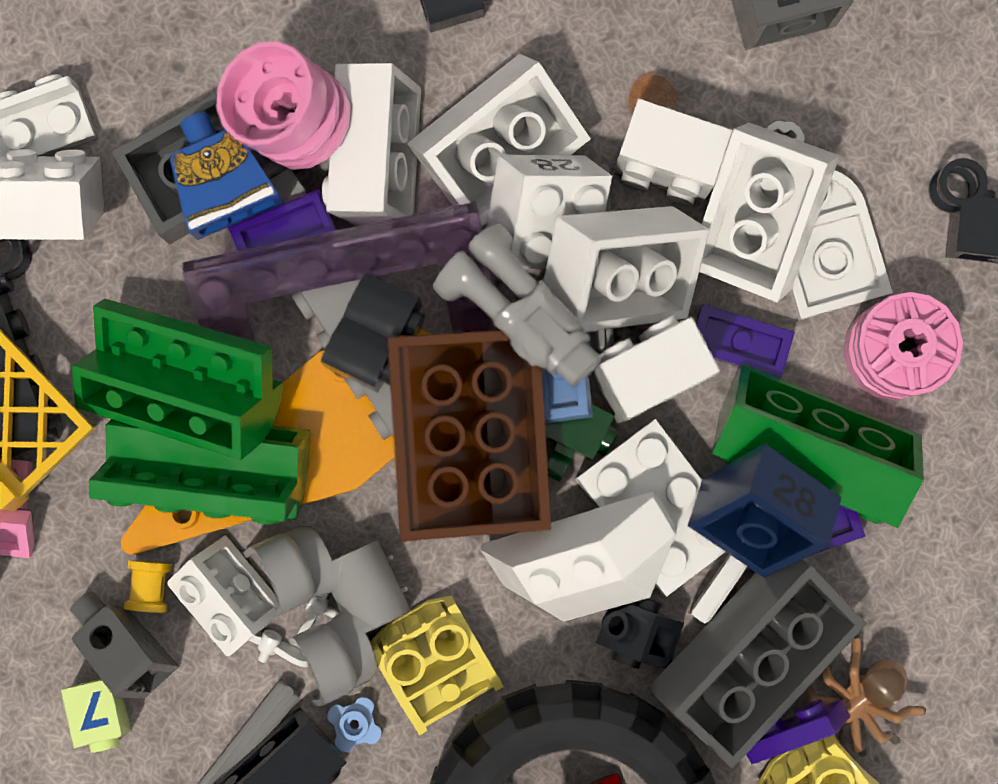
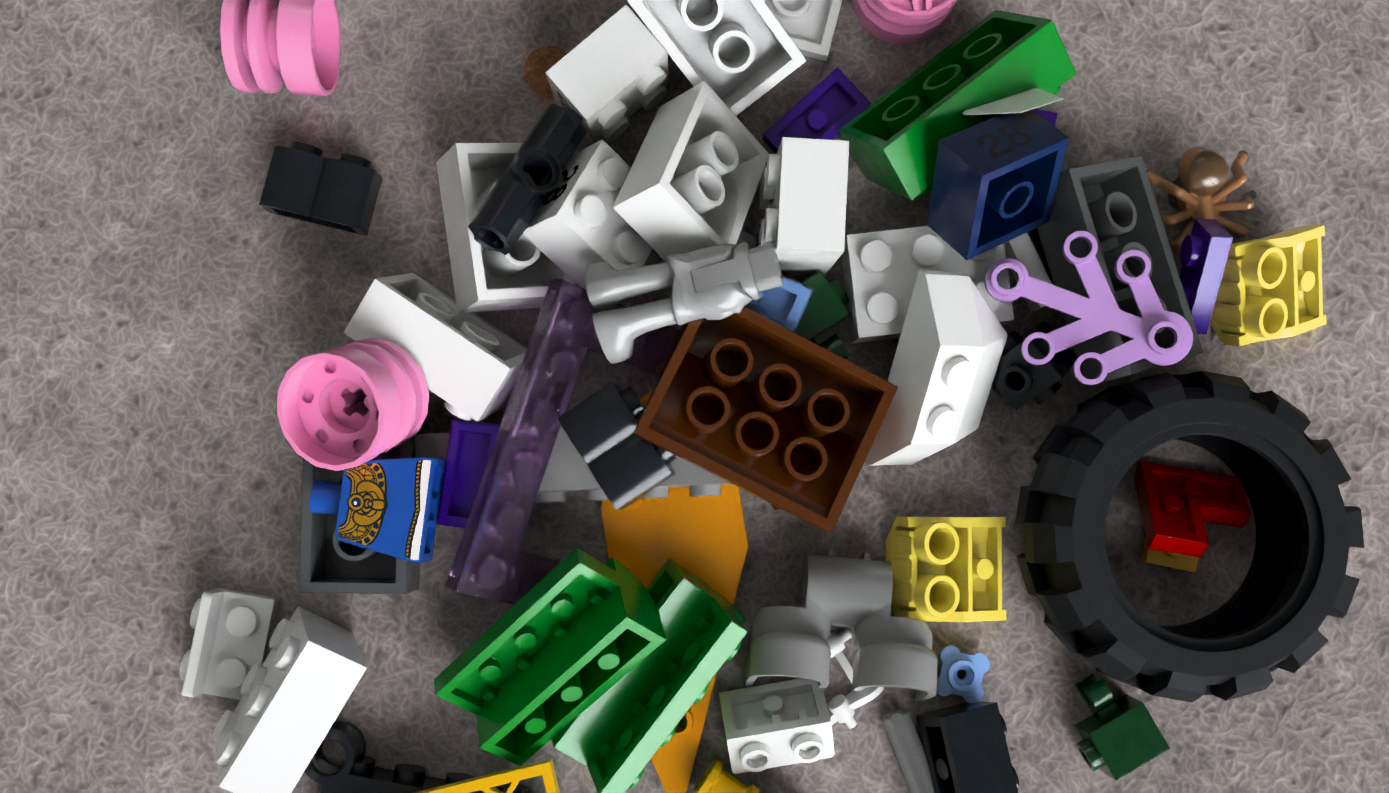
camera: 60 degrees left, 0 degrees up
none -> black piece [468,103,587,255]
none -> white sticker [963,87,1063,115]
none -> lavender plant [985,231,1193,385]

